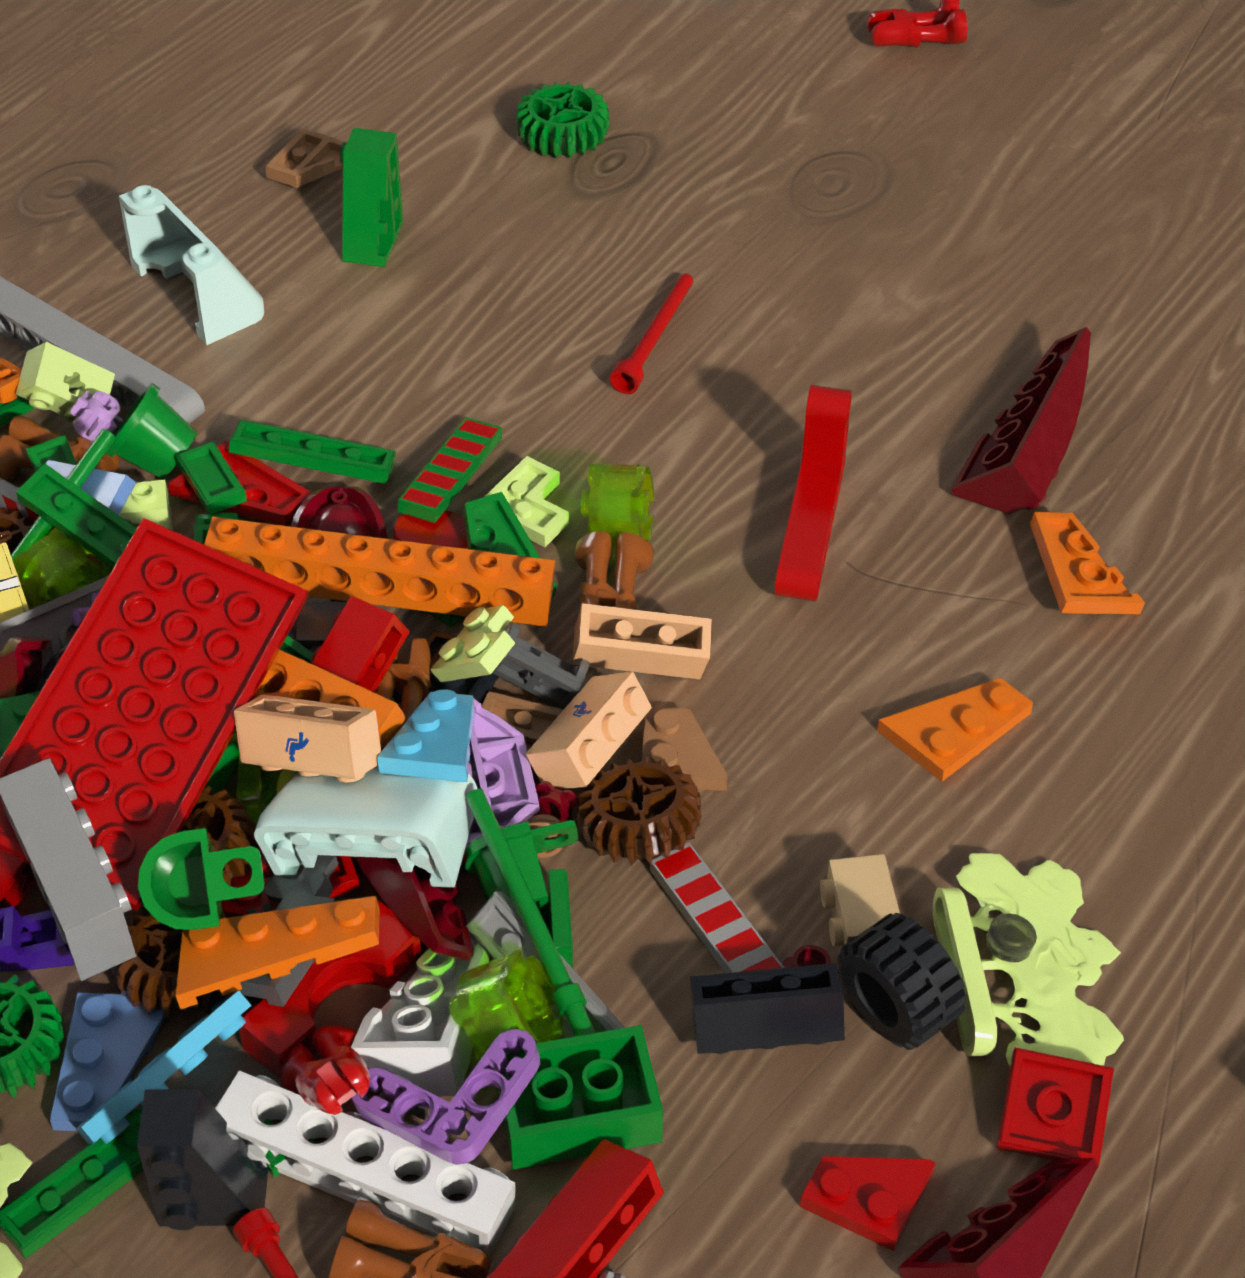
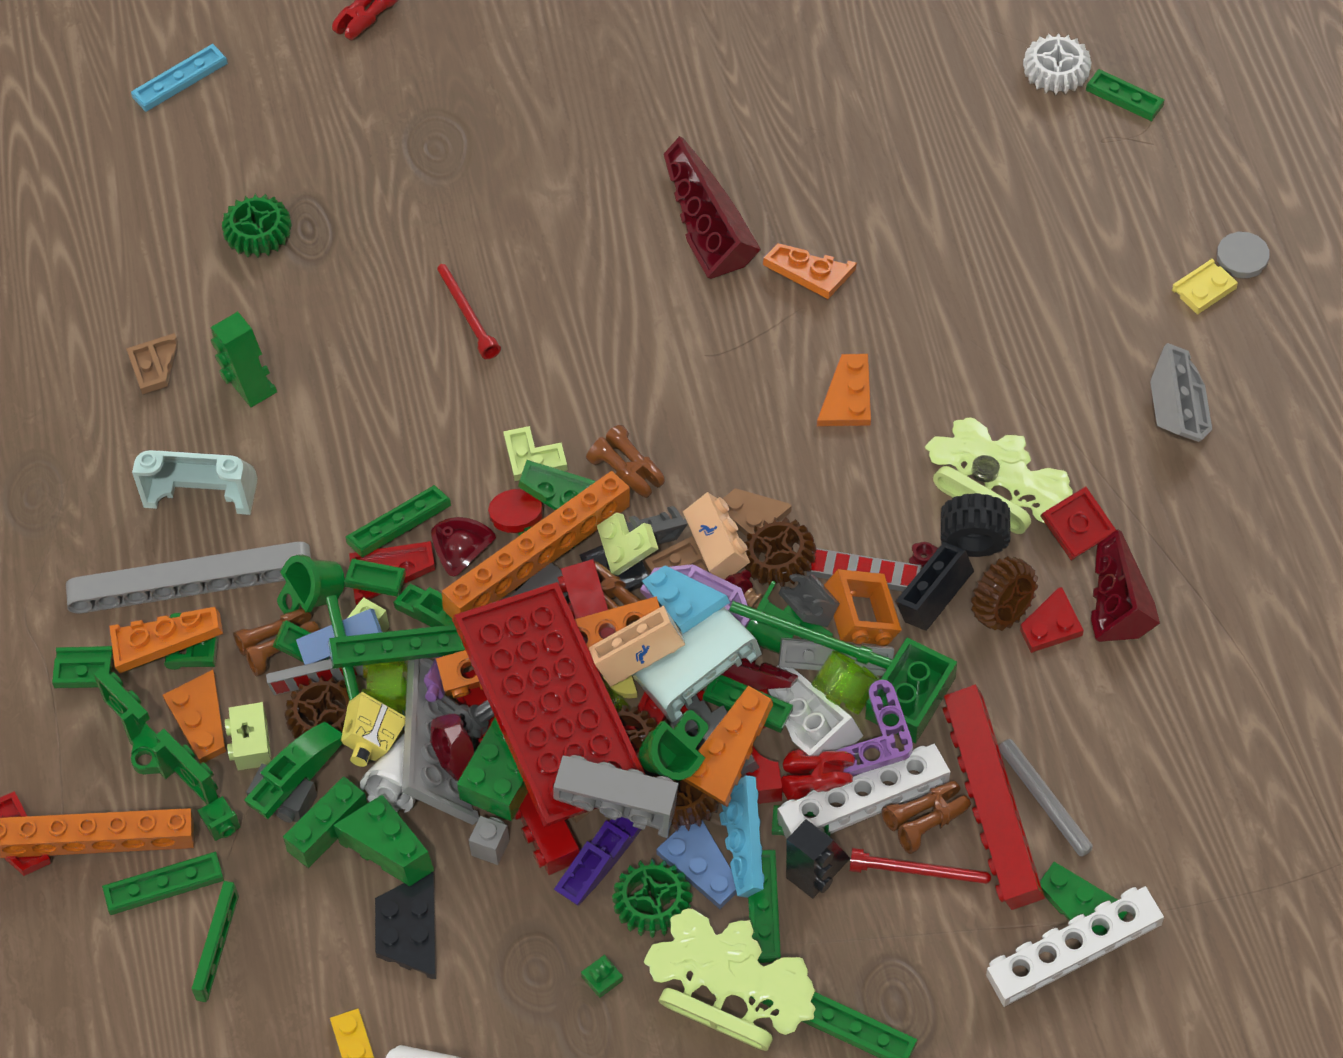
camera: 45 degrees left, 10 degrees up
yellowish green brick [16,342,115,424] -> none
lavender gear [69,391,123,441] -> none
tile [398,417,502,523] -> none
light nougat brick [572,603,712,680] -> none
clear neon green brick [581,464,654,547] -> none
red beam [775,385,852,602] -> none
tan brick [820,854,900,949] -> none
none -> green tile [703,675,793,733]
none -> dark grey hinge [778,574,840,627]
none -> orange window [824,569,902,646]
none -> reddish brown gear [971,556,1038,631]

